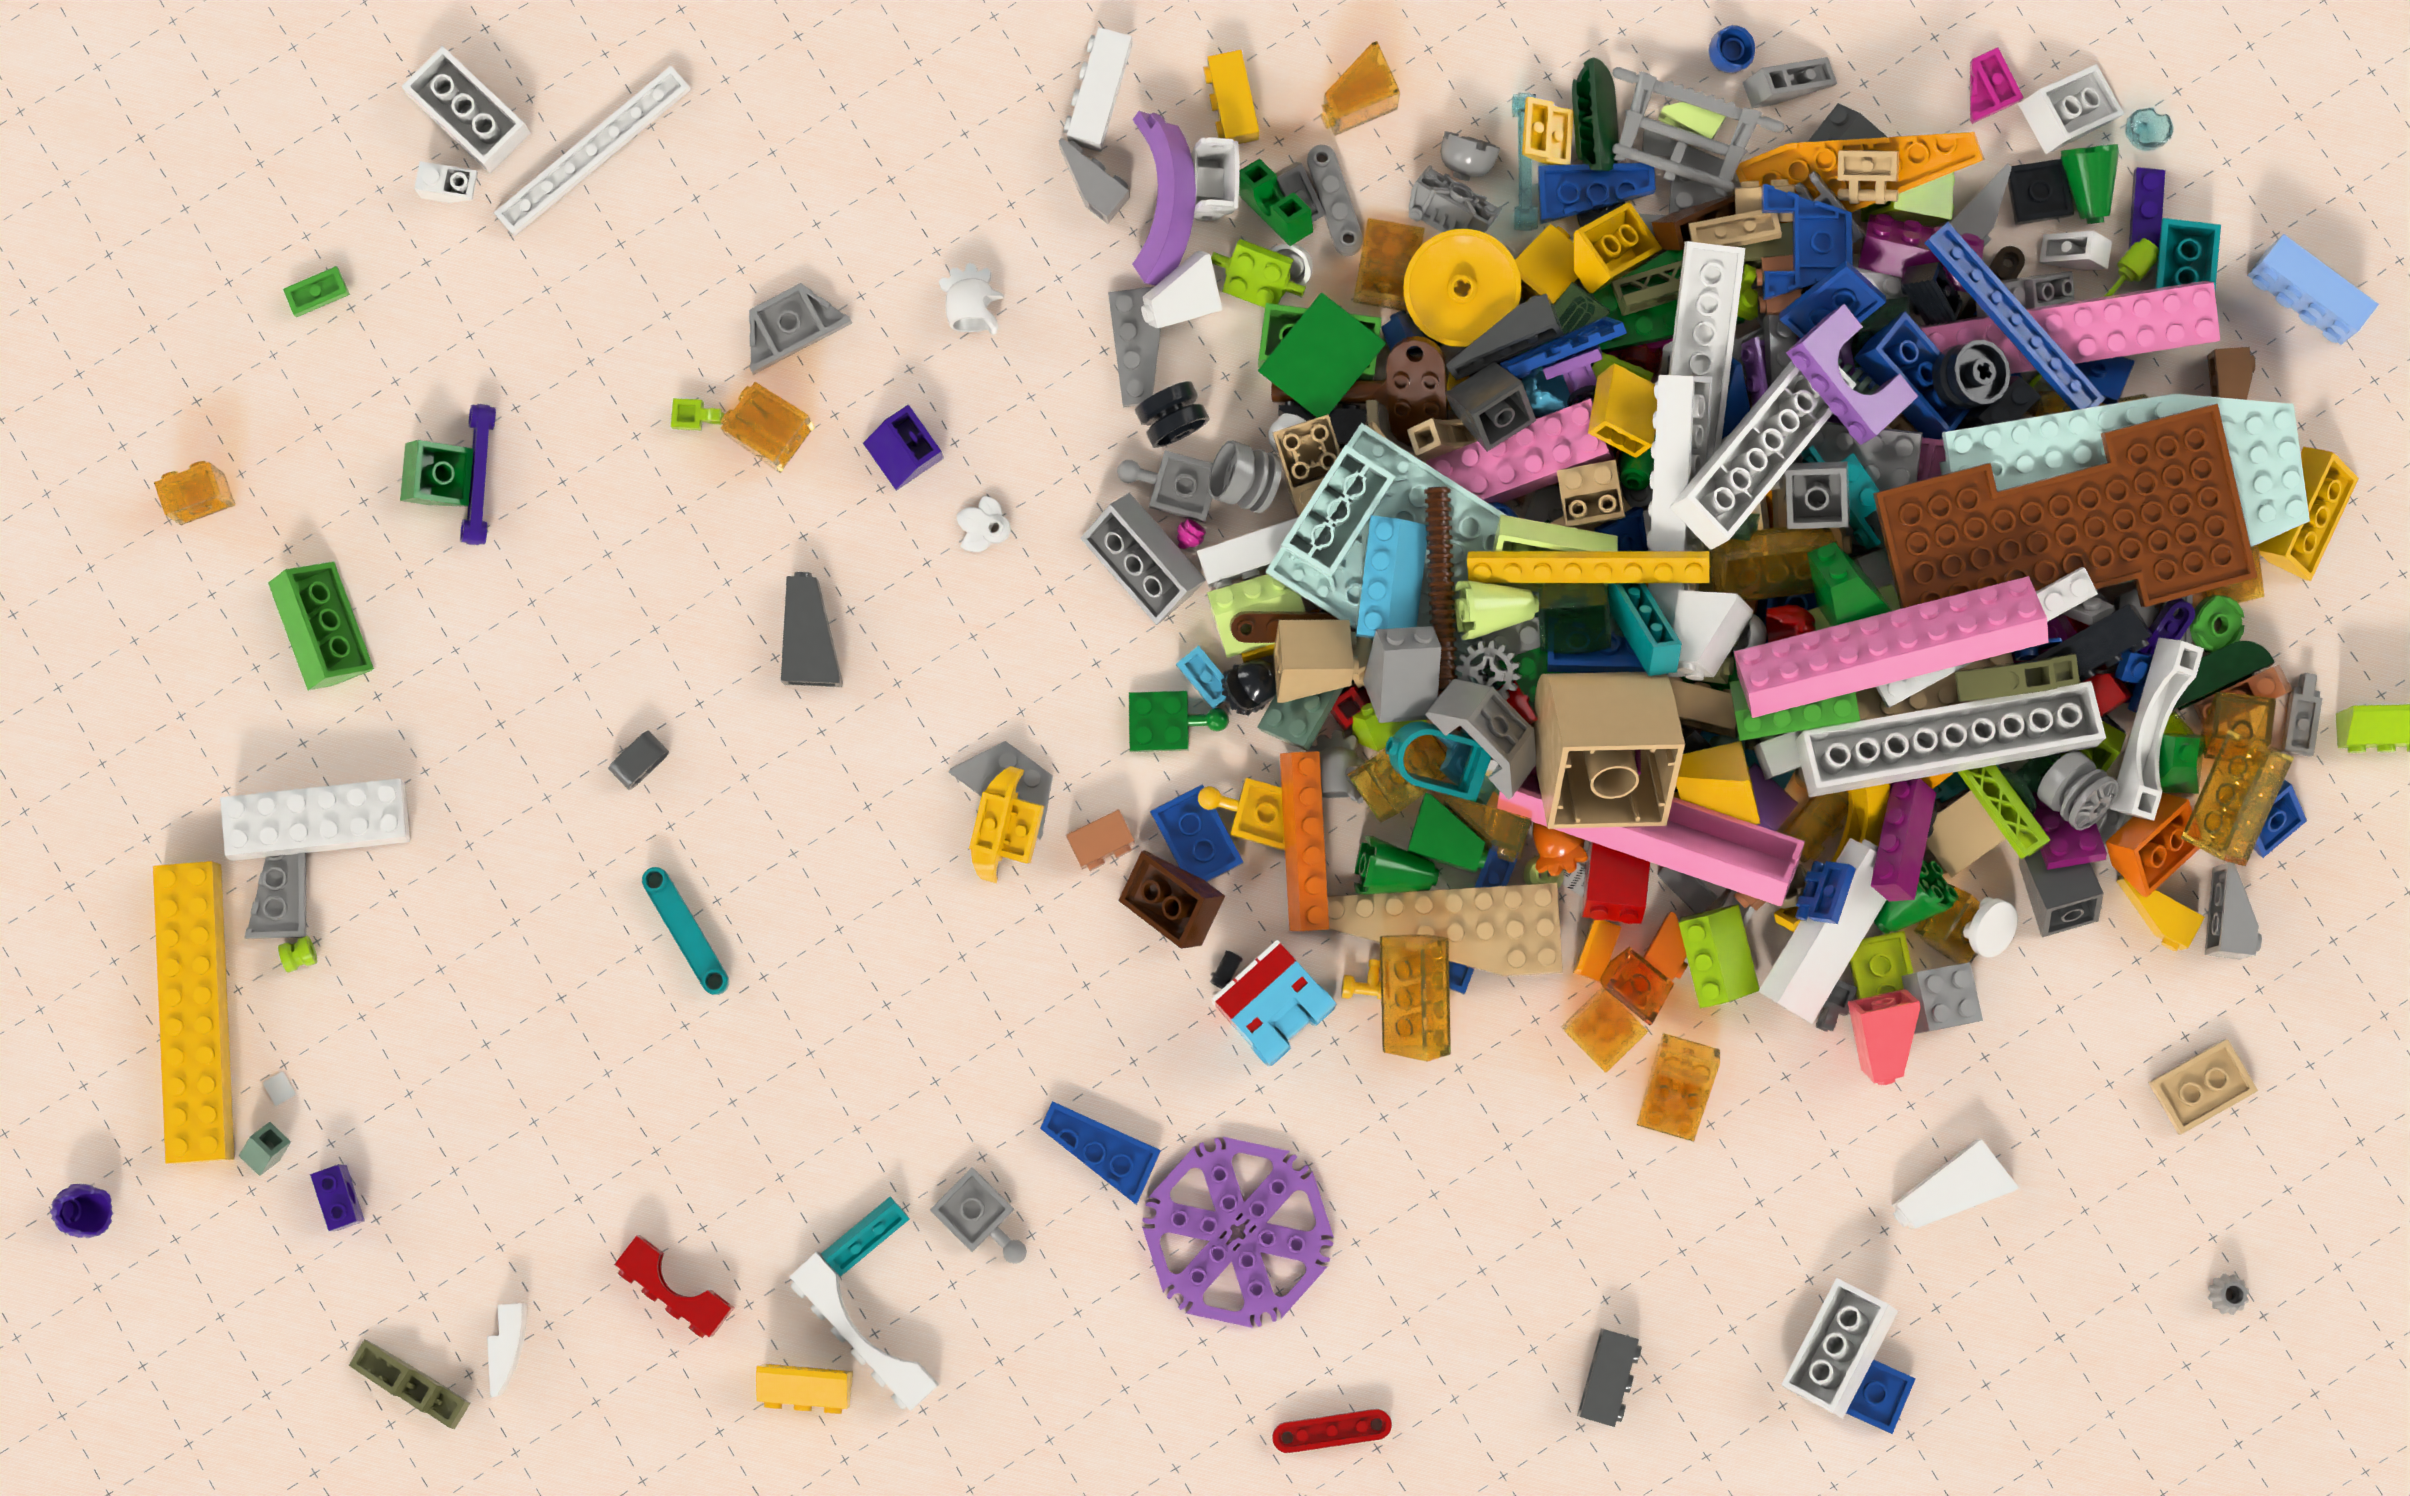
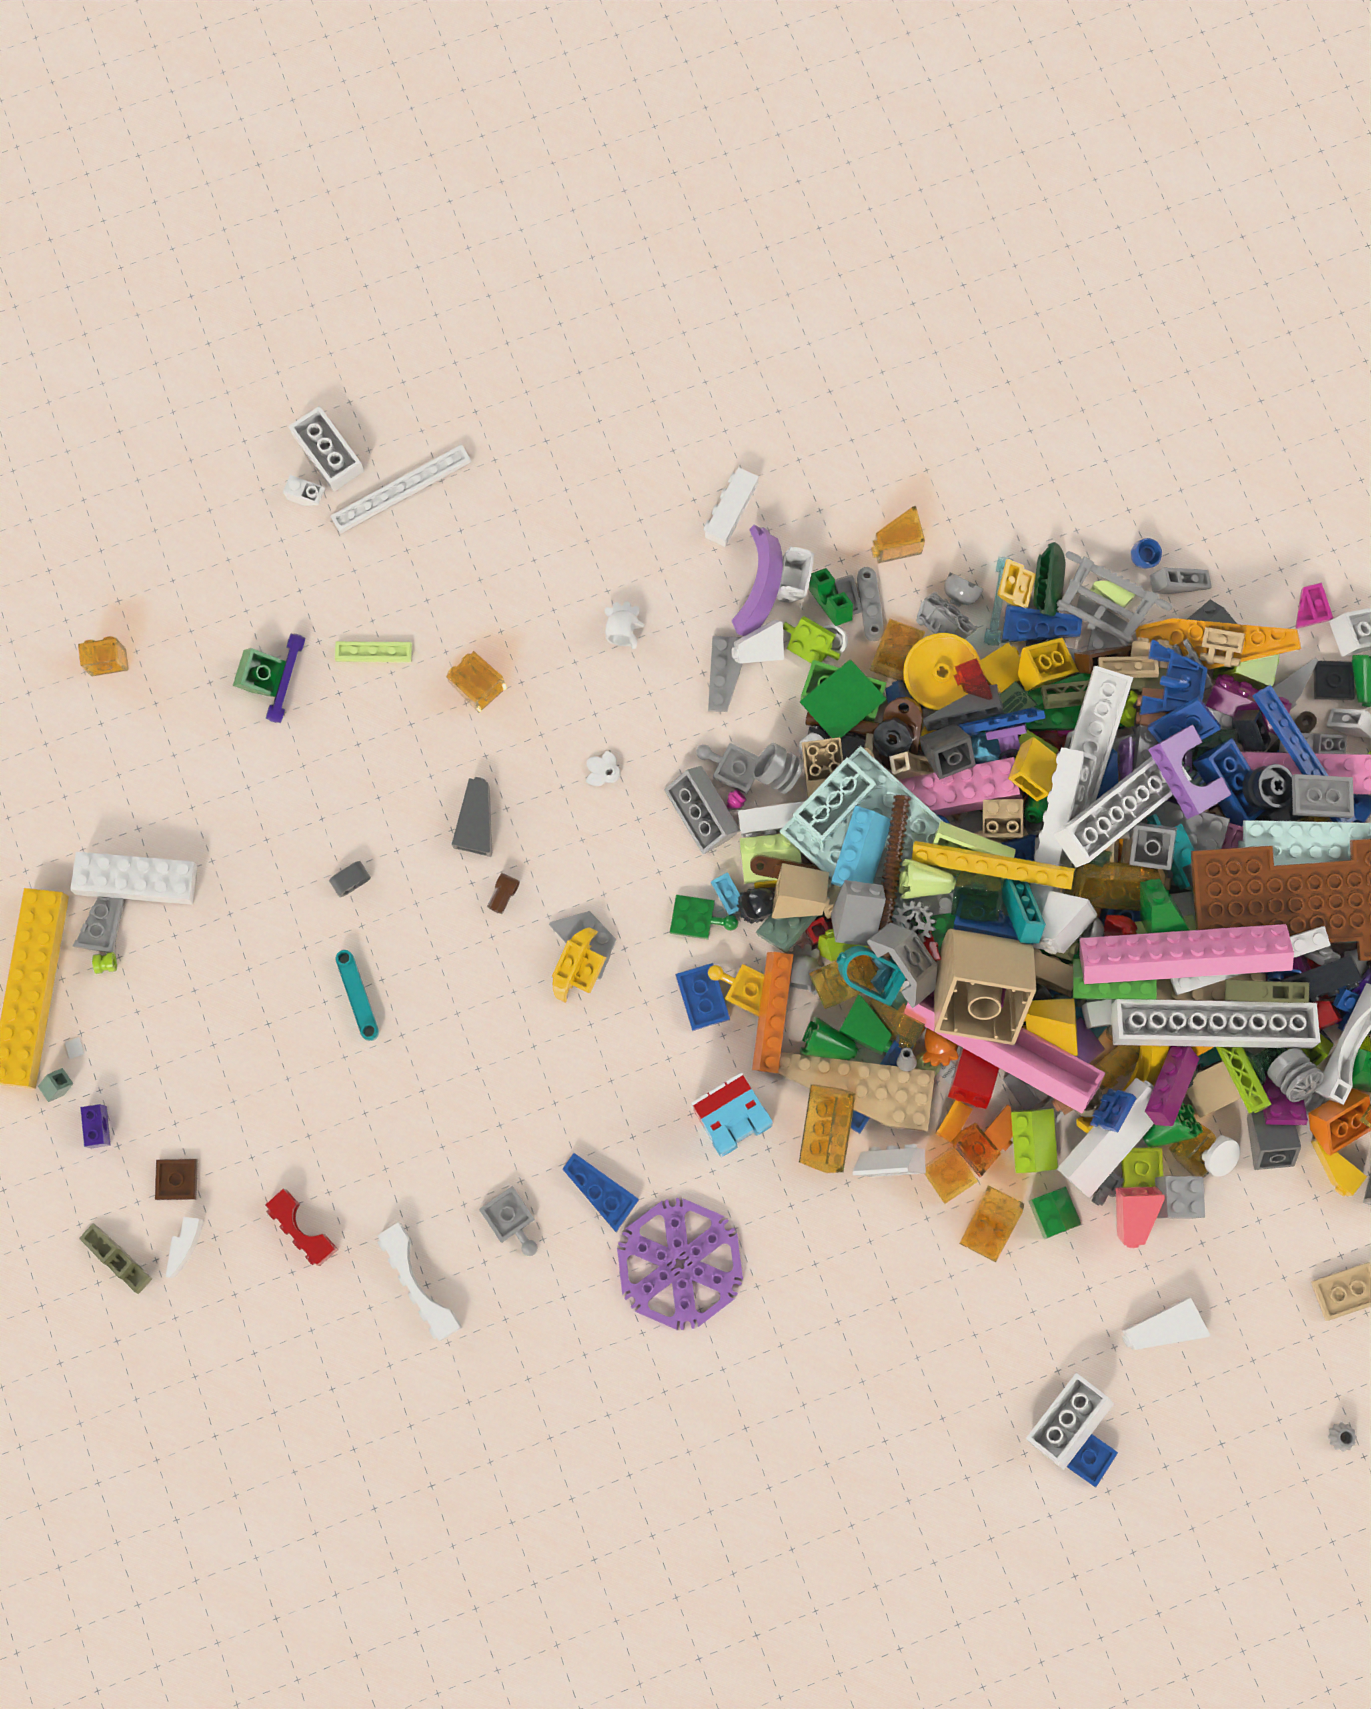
camera: 15 degrees right, 5 degrees down
bright green slope [268,562,374,691] -> none
bright green plate [283,266,350,318] -> none
lime plate [671,398,725,431] -> none
light grey wing [749,283,852,375] -> none
yellow slope [756,1364,853,1414] -> none
teal plate [821,1196,910,1277] -> none
dark purple slope [863,404,944,491] -> none
light grey slope [1059,138,1130,224] -> none
nougat brick [1066,809,1135,871] -> none
reddish brown slope [1118,851,1225,949] -> none
black wheel [1135,381,1210,448] -> none
yellow brick [1203,50,1259,144] -> none
black pin [1210,950,1243,989] -> none
red plate [1272,1409,1392,1453] -> none
yellow piece [1341,959,1385,1000] -> none
dark grey brick [1577,1328,1642,1427] -> none
none -> reddish brown tile [155,1159,197,1200]
none -> yellowish green tile [335,641,412,662]
none -> reddish brown piece [487,873,520,914]
none -> white slope [853,1144,926,1177]
none -> black plate [873,718,914,757]
none -> light grey cone [897,1048,917,1071]
none -> clear red slope [953,658,993,700]
none -> green slope [1028,1186,1081,1239]
none -> blue arm [1160,675,1190,689]
none -> light grey plate [1292,774,1354,818]

